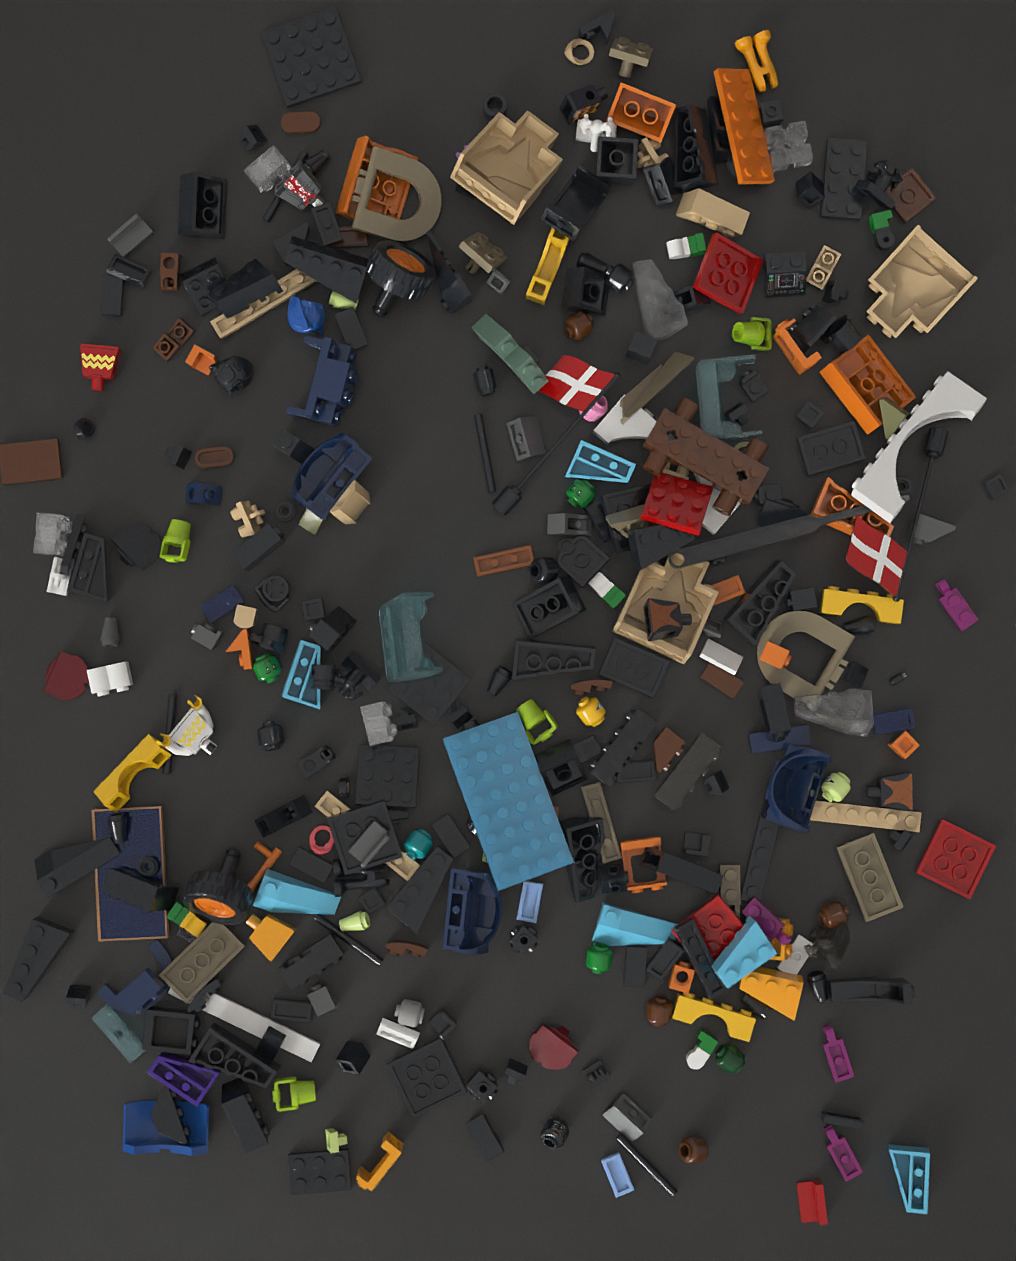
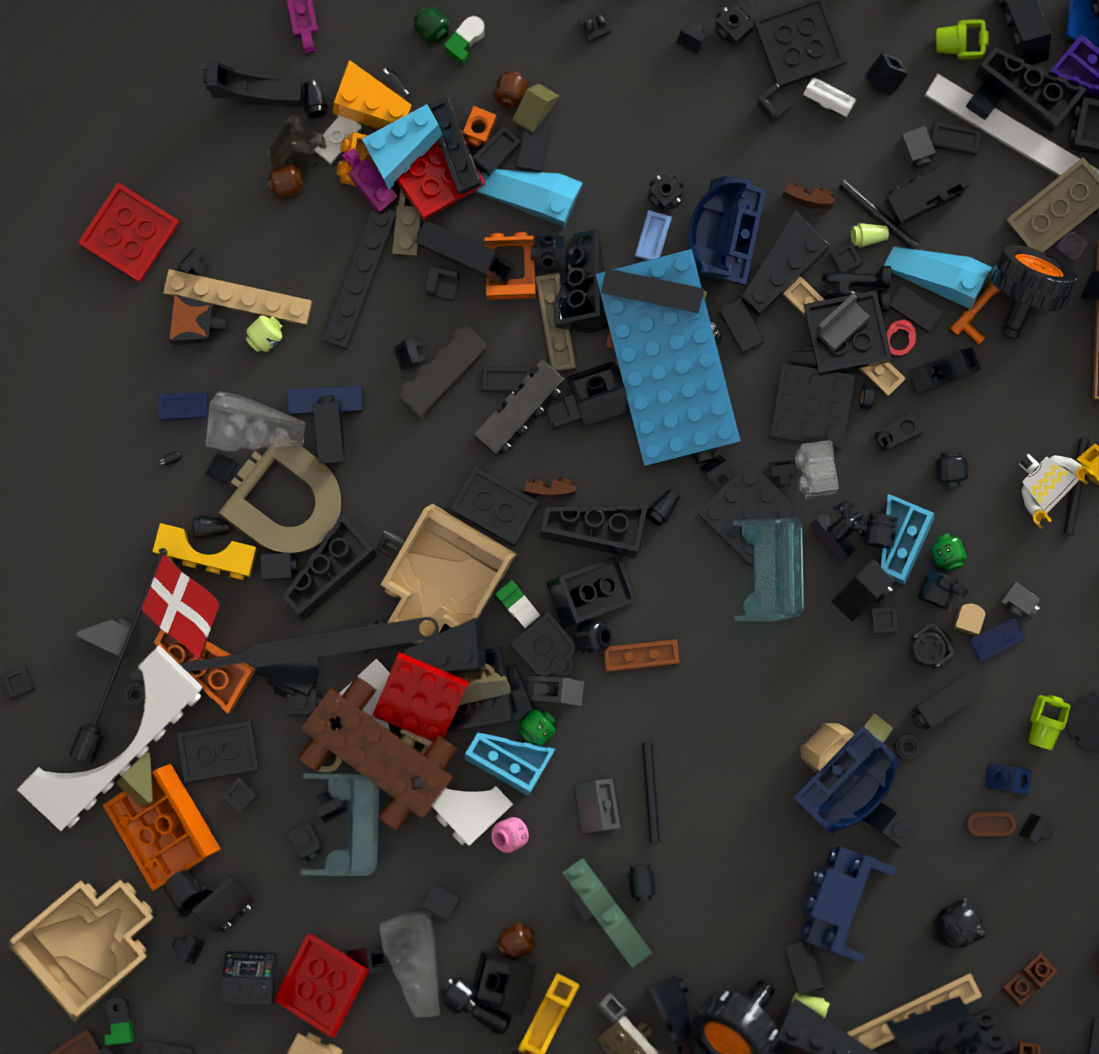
camera: 170 degrees left, 5 degrees down
leg [166,901,207,937] -> none
orange panel [185,344,218,375] -> none
black slope [187,976,223,1013] -> none
orange slope [226,629,254,670] -> none
tan hips [230,500,265,537] -> none
light orange torso [246,914,296,961] -> none
blue helmet [287,295,325,335] -> none
light grey head [394,999,425,1028] -> none
teal head [403,829,433,860] -> none
flag [492,355,621,516] -> none
lime piece [516,699,558,745] -> none
dark red piece [529,1024,579,1070] -> none
yellow head [576,697,606,727] -> none
green head [586,943,613,974] -> none
dark tan wedge [620,352,695,425] -> none
torso [643,598,692,641] -> none
reddish brown slope [653,727,685,773] -> none
leg [666,233,706,259] -> none
yellow arch [672,992,756,1042] -> none
white tile [699,638,743,675] -> none
reddish brown tile [700,662,744,699] -> none
orange tile [711,575,746,606] -> none
lime piece [732,317,772,351] -> none
orange brick [759,641,792,669] -> none
dark blue piece [765,743,833,834] -> none
orange window [773,319,822,375] -> none
tan slope [806,245,842,290] -> none
dark tan plate [836,832,904,922] -> none
orange panel [888,731,920,759] -> none
magenta plate [935,580,979,631] -> none
none -> olive slope [512,84,559,134]
none -> black tile [601,268,704,313]

